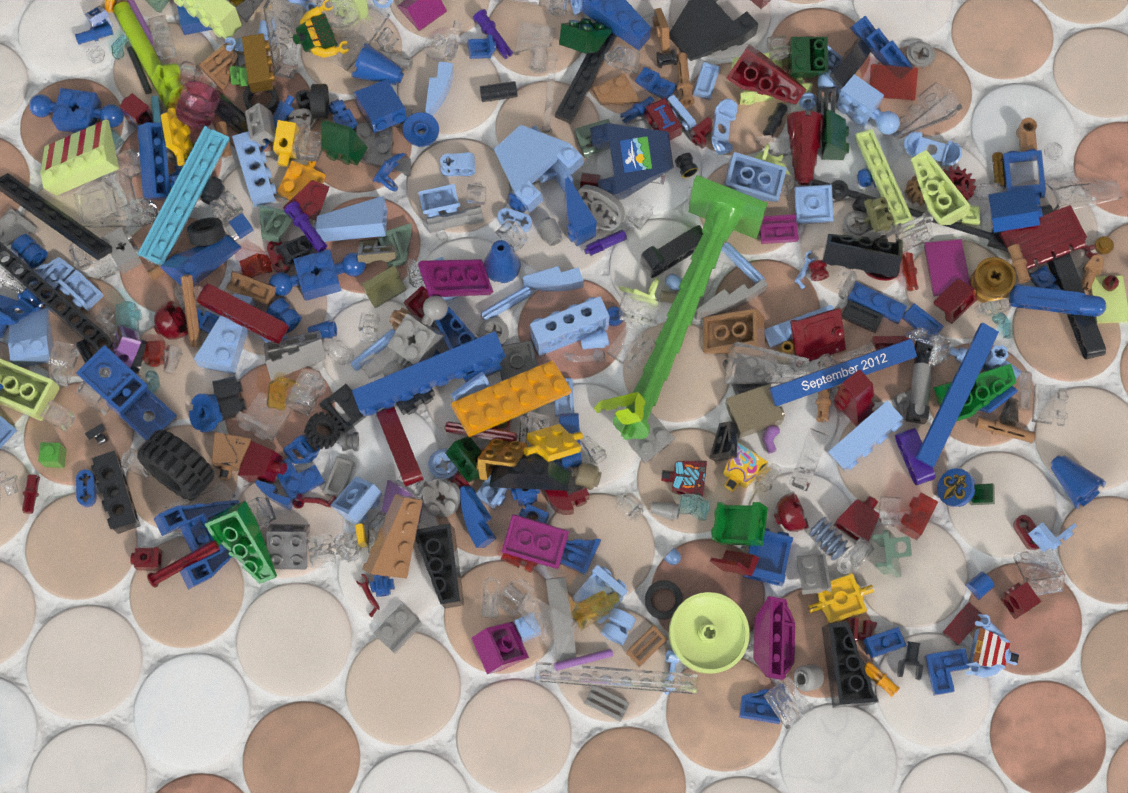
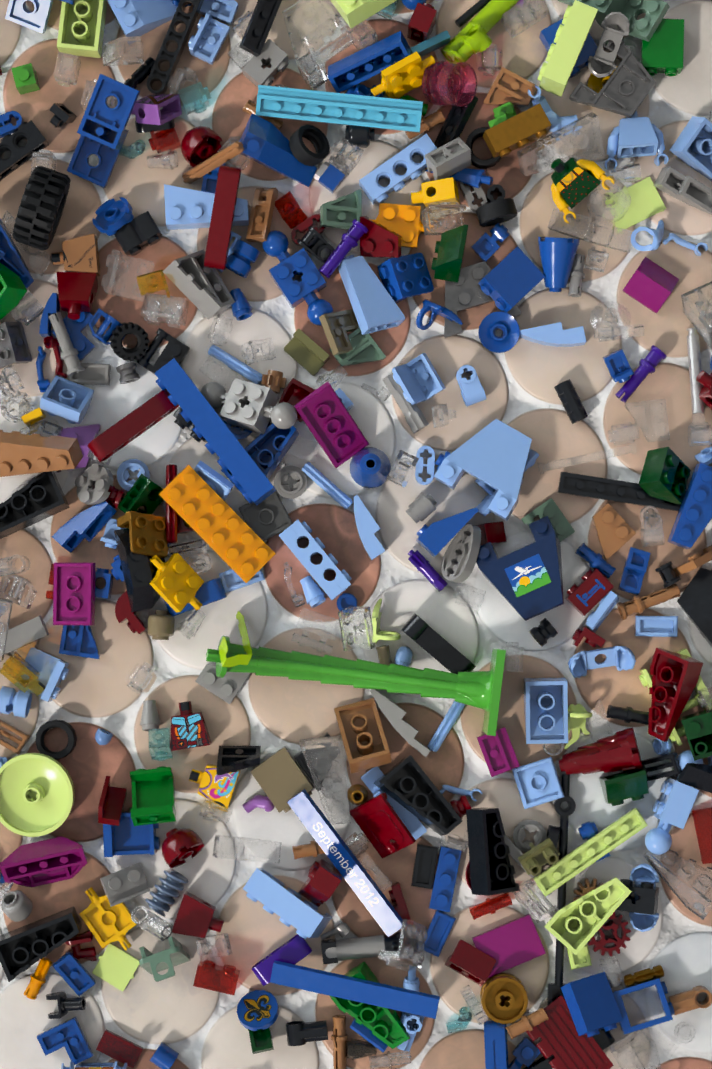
camera: 75 degrees right, 15 degrees up
none -> blue piece [36,346,50,392]
none -> light grey pin [48,312,85,376]
none -> yellowish green piece [92,943,140,992]
none -> black piece [286,1021,328,1046]
none -> black wedge [374,755,463,836]
none -> blue bracket [377,253,434,304]
none -> black brick [616,879,659,915]

